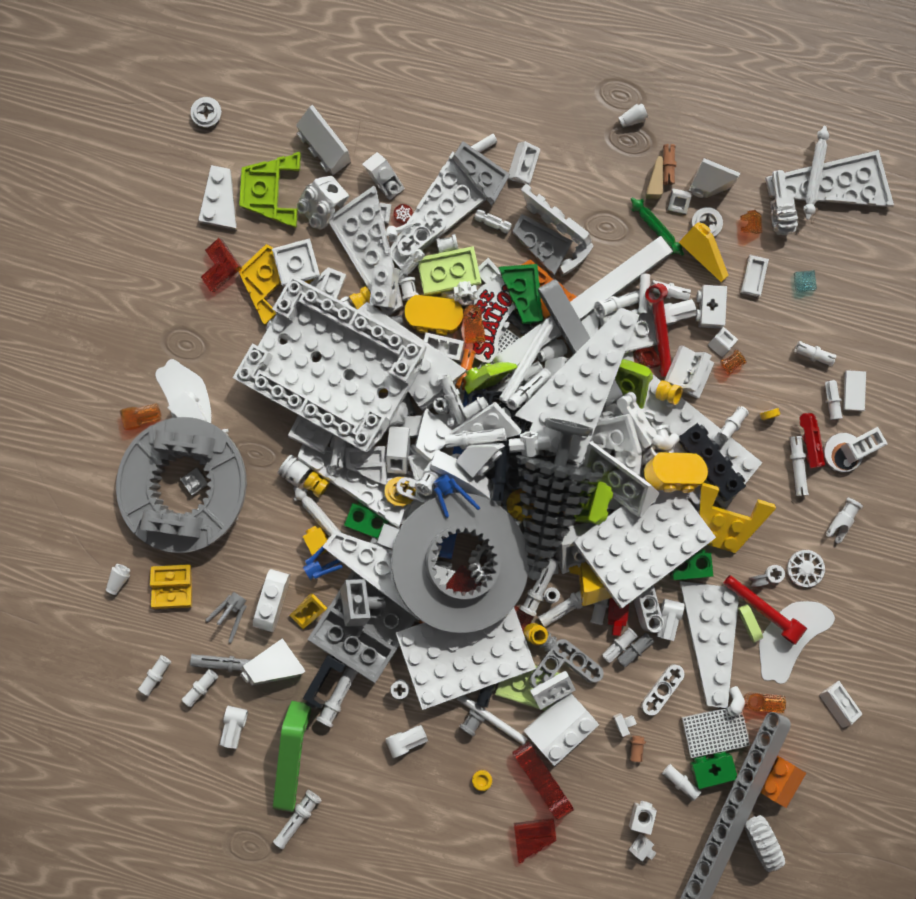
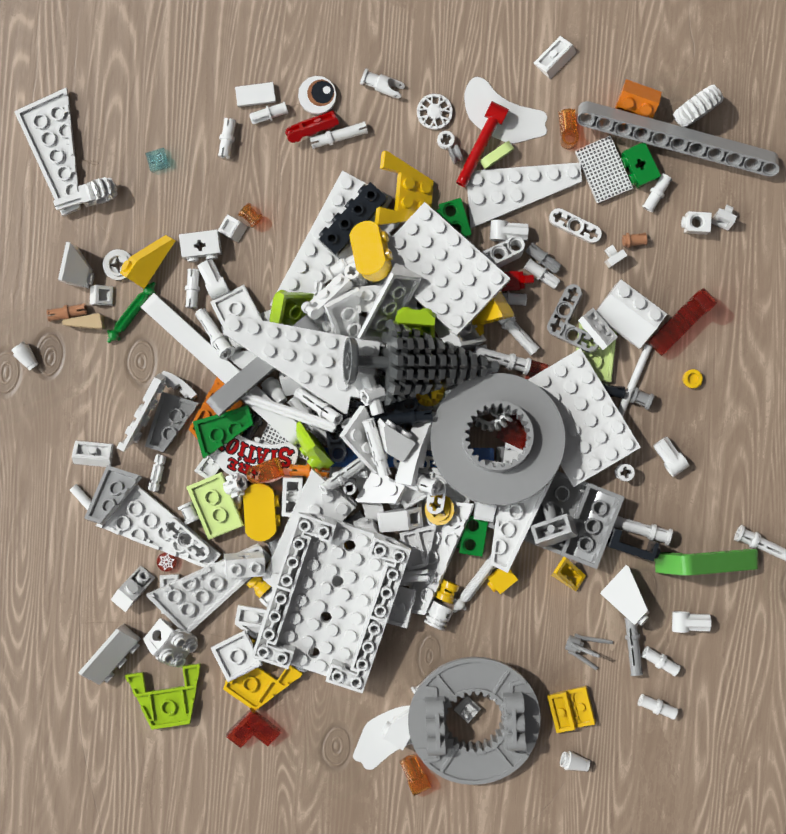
camera: 105 degrees left, 5 degrees up
white gear [191,97,222,128] -> none
white wing [198,165,237,230] -> none
white brick [253,569,290,632] -> none
blue plant [303,546,343,581] -> none
white hand [386,222,412,242] -> none
white bush [398,277,419,301] -> none
white axle [399,249,425,280] -> none
blue plant [433,474,480,518] -> none
white pin [462,397,489,419] -> none
clear red wing [514,818,557,863] -> none
yellow brick [523,623,548,645] -> none
light grey bush [538,632,557,652] -> none
white pin [544,587,560,603] -> none
clear red plate [634,347,661,369] -> none
white piece [639,274,650,314] -> none
red piece [645,283,672,377] -> none
white arm [652,433,680,451] -> none
yellow wheel [655,380,683,405] -> none
white bracket [664,346,714,398] -> none
white pin [717,406,749,442] -> none
white arm [727,686,745,717] -> none
clear orange tile [740,210,762,234] -> none
white tile [740,255,769,298] -> none
yellow tile [759,408,780,420] -> none
white wheel [804,126,829,220] -> none
white slope [841,427,887,463] -> none

